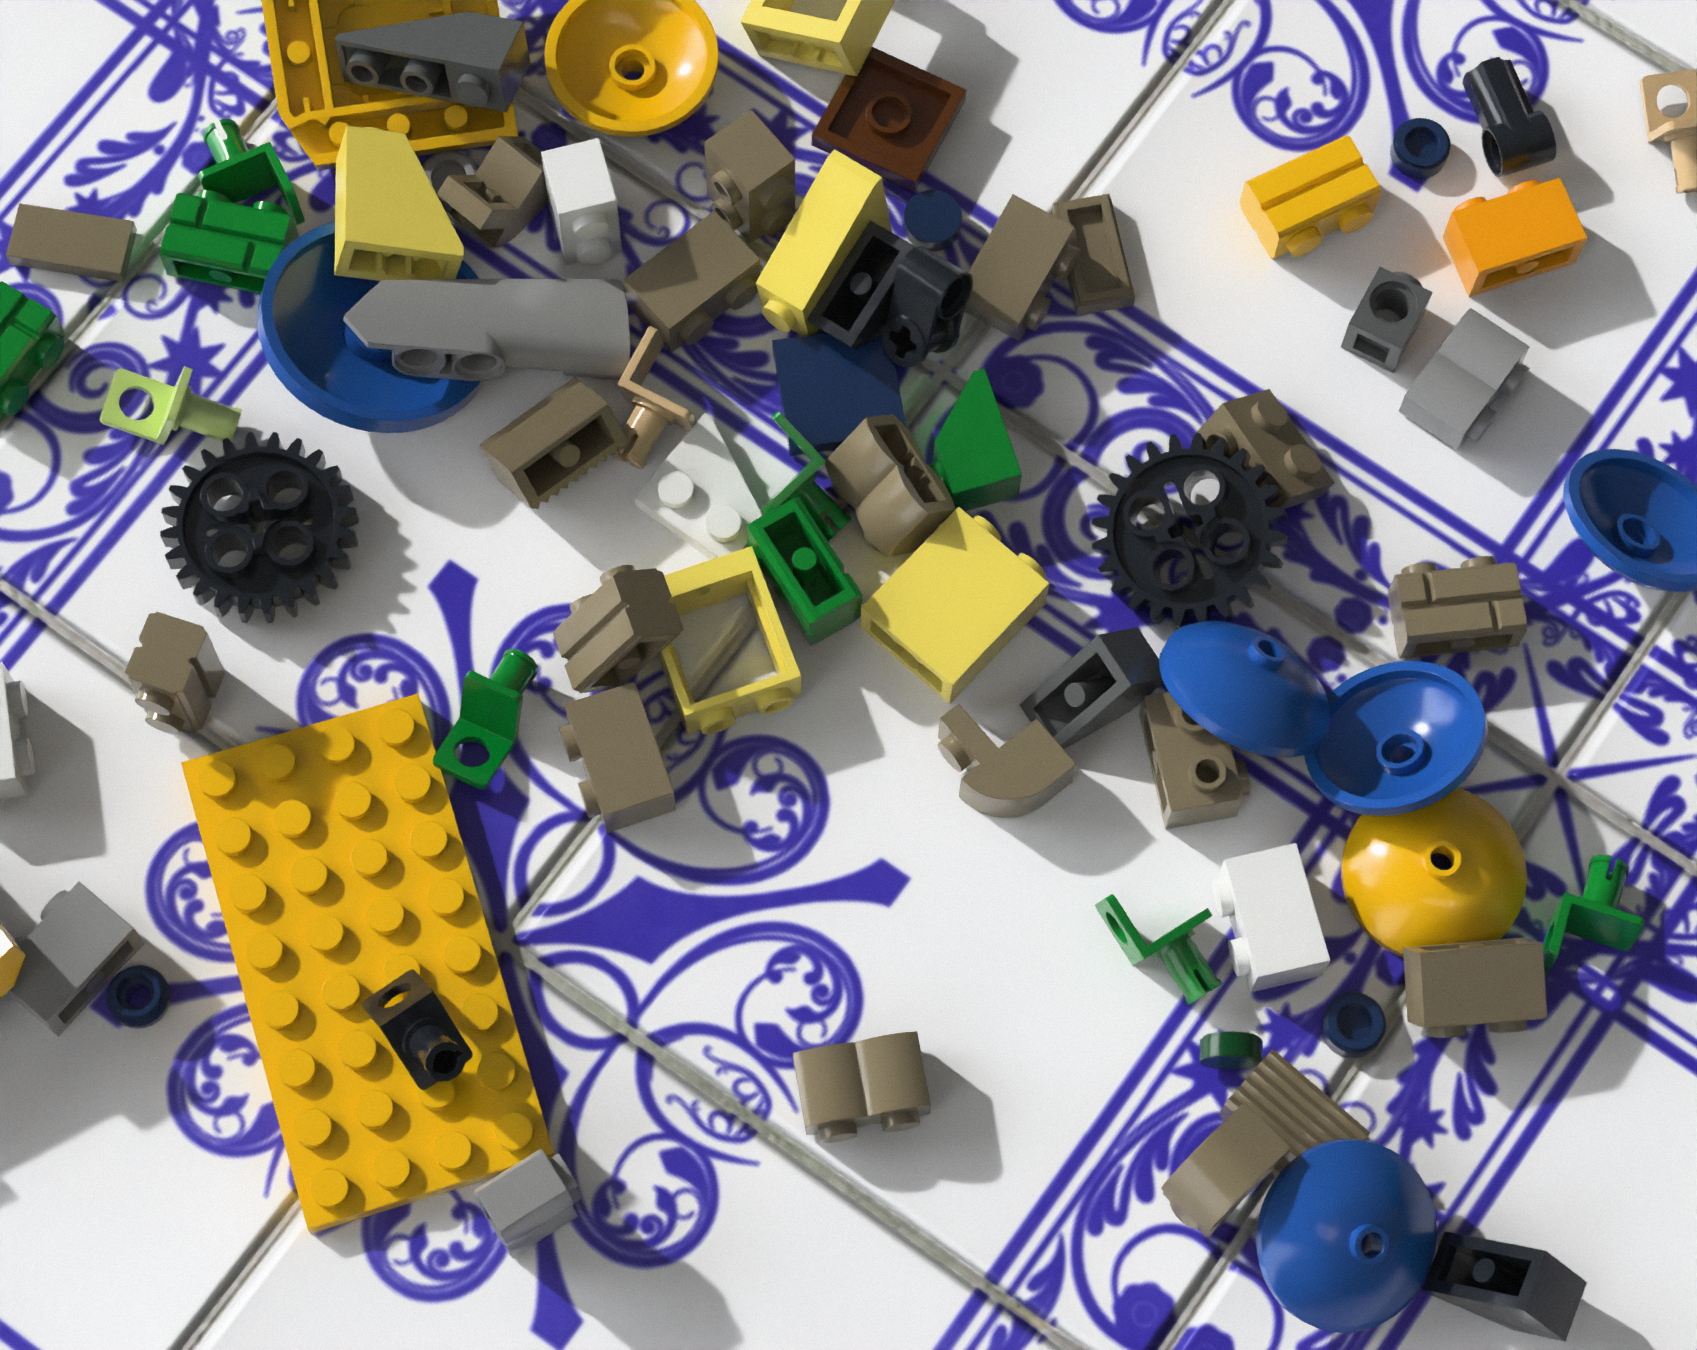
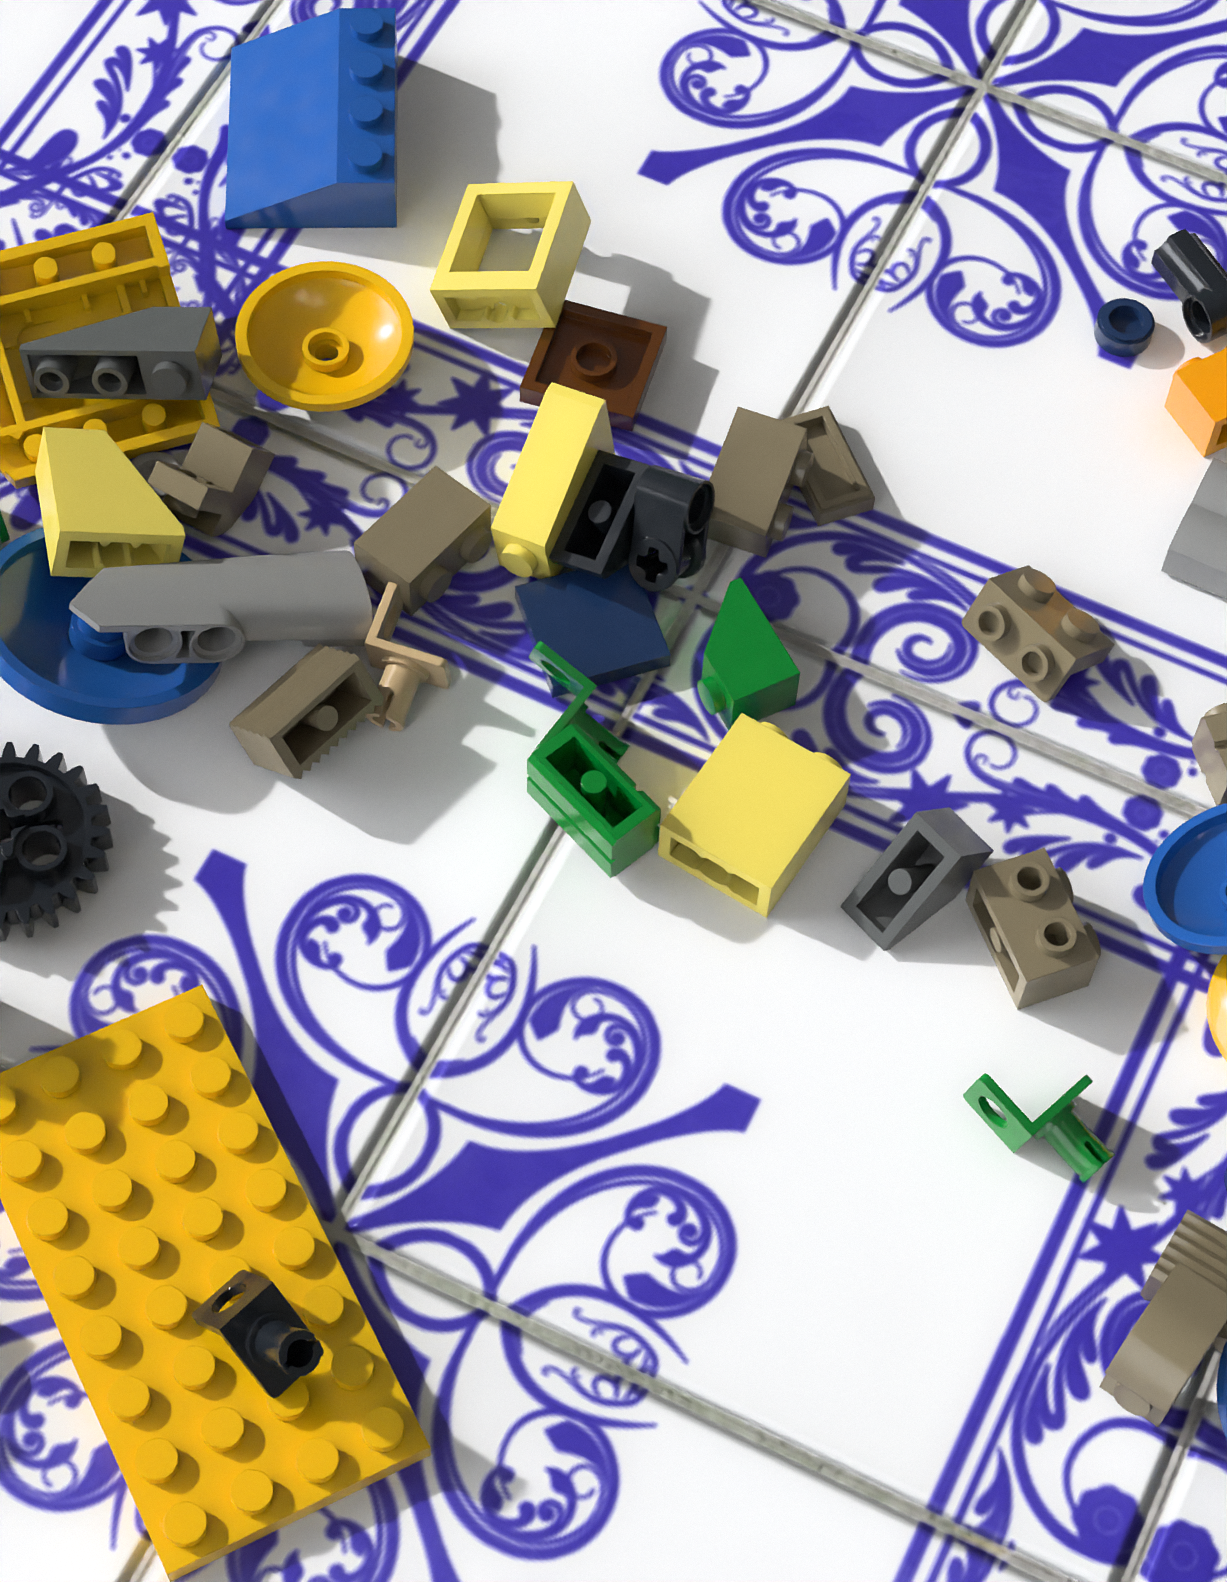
camera: 10 degrees left, 10 degrees down
green bracket [433,649,538,790] -> none
light grey brick [473,1148,582,1258] -> none
white brick [541,138,622,265] -> none
dark tan brick [553,565,684,693] -> none
dark tan brick [559,681,676,833] -> none
white wing [634,413,763,560] -> none
light yellow window [658,546,801,734] -> none
dark tan brick [704,109,795,244] -> none
dark tan brick [792,1031,931,1143] -> none
dark tan brick [825,414,955,557] -> none
dark blue tile [903,190,962,251] -> none
dark tan brick [937,703,1076,818] -> none
black gear [1091,433,1289,629] -> none
blue dish [1159,621,1331,758] -> none
dark green tile [1200,1031,1263,1070] -> none
white brick [1212,843,1330,993] -> none
yellow brick [1240,135,1381,259] -> none
dark grey brick [1341,267,1433,373] -> none

